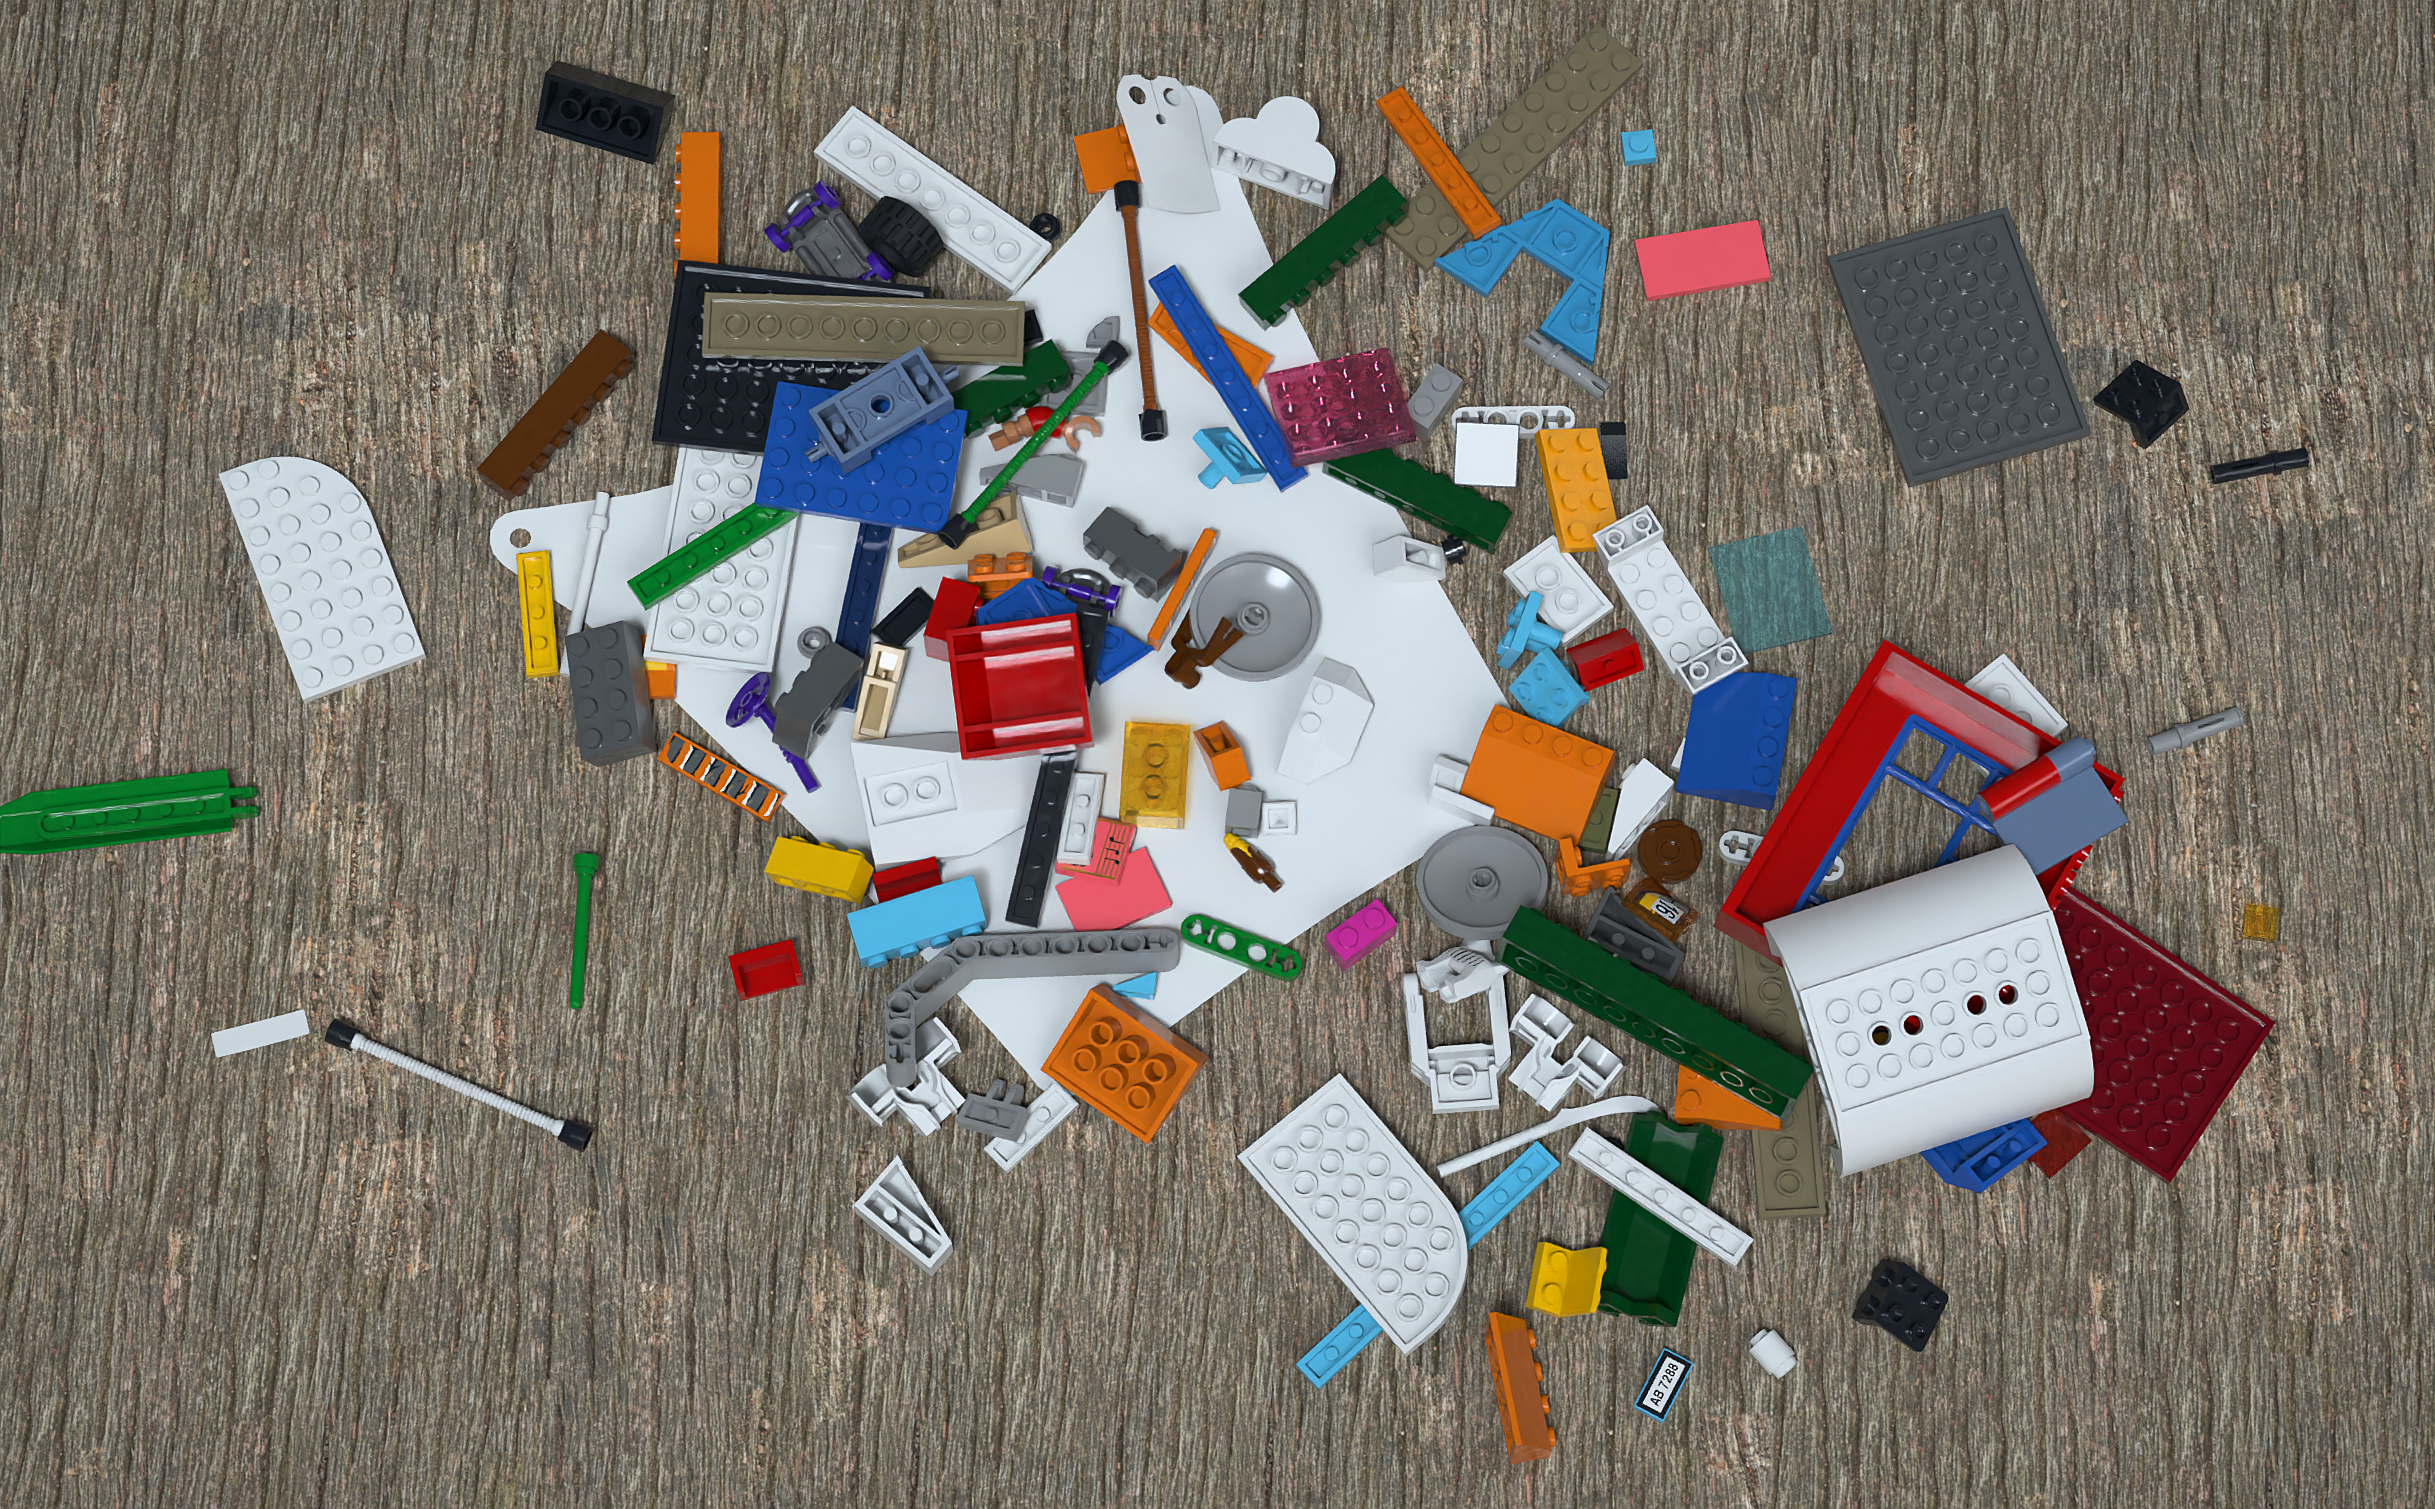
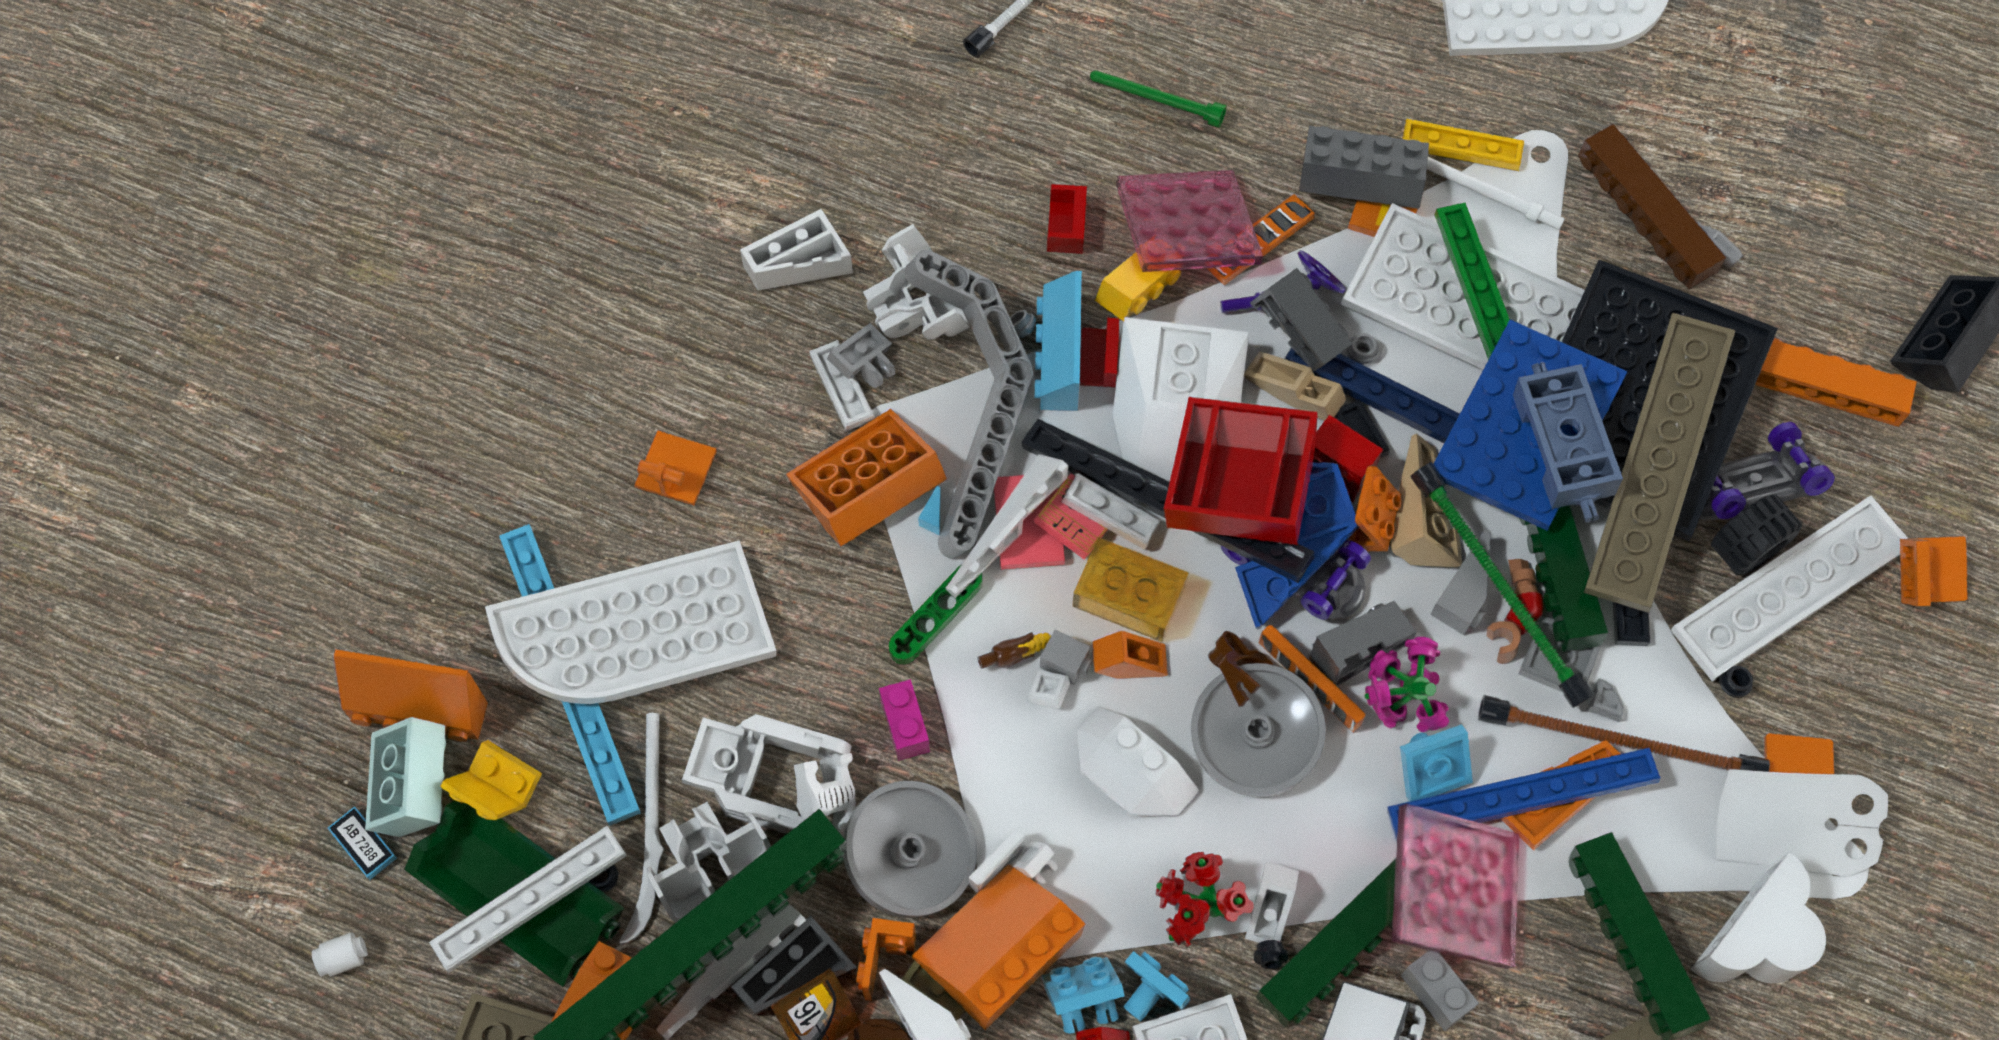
camera: 110 degrees right, 5 degrees down
none -> light aqua brick [365,717,446,837]
none -> orange plate [634,431,717,506]
none -> white wedge [946,454,1068,598]
none -> light grey plate [1010,310,1036,338]
none -> clear pink plate [1116,170,1263,272]
none -> red plant [1155,852,1254,947]
none -> dark pink plant [1364,637,1449,732]
none -> light grey piece [1696,221,1743,268]
none -> orange bracket [1900,536,1967,606]

